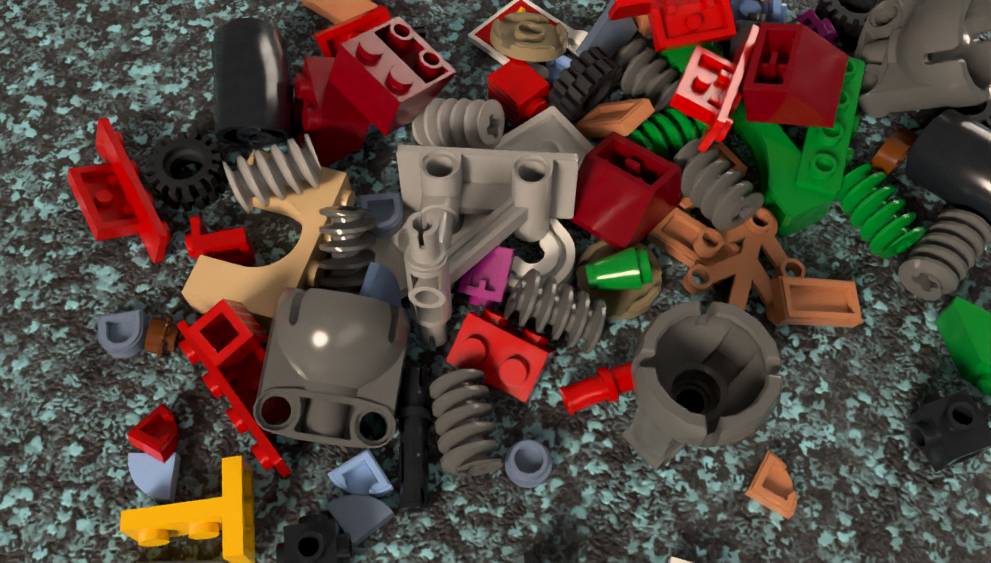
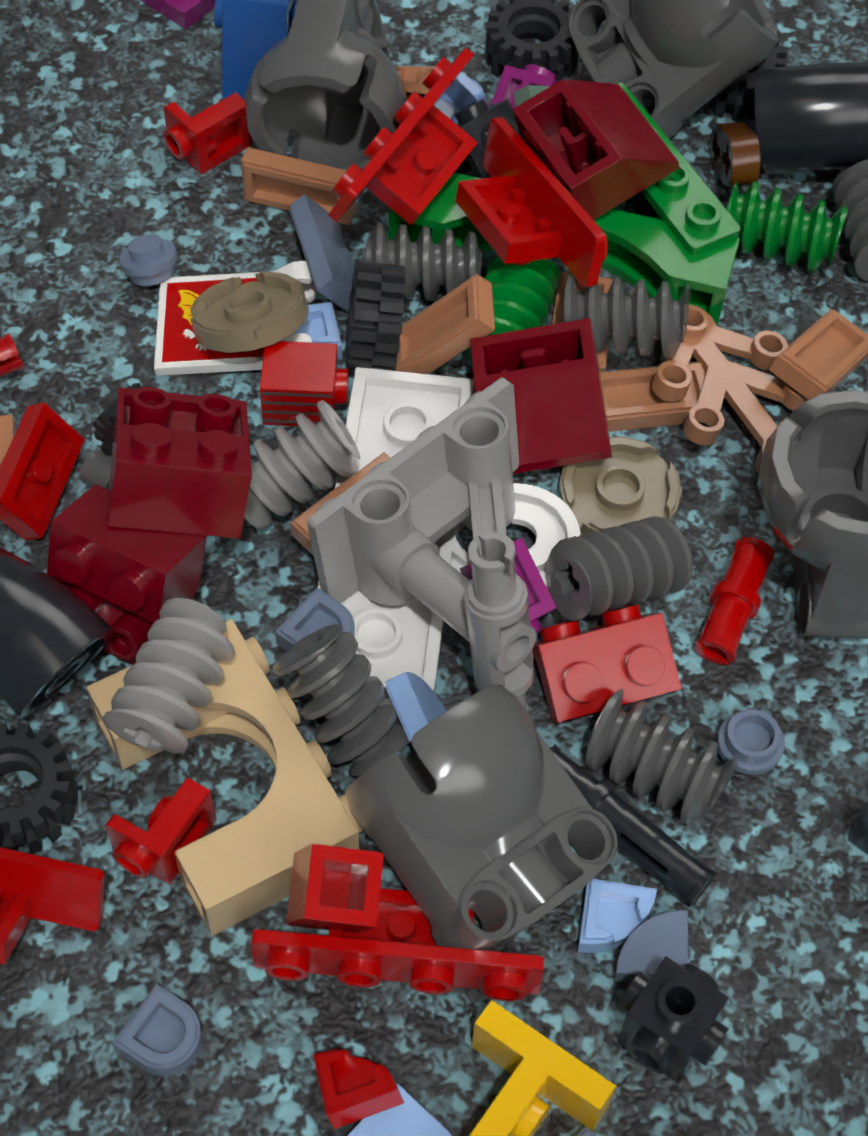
camera: 50 degrees left, 5 degrees down
reddish brown plate [145,315,181,358] -> none
green cone [585,246,653,291] -> none

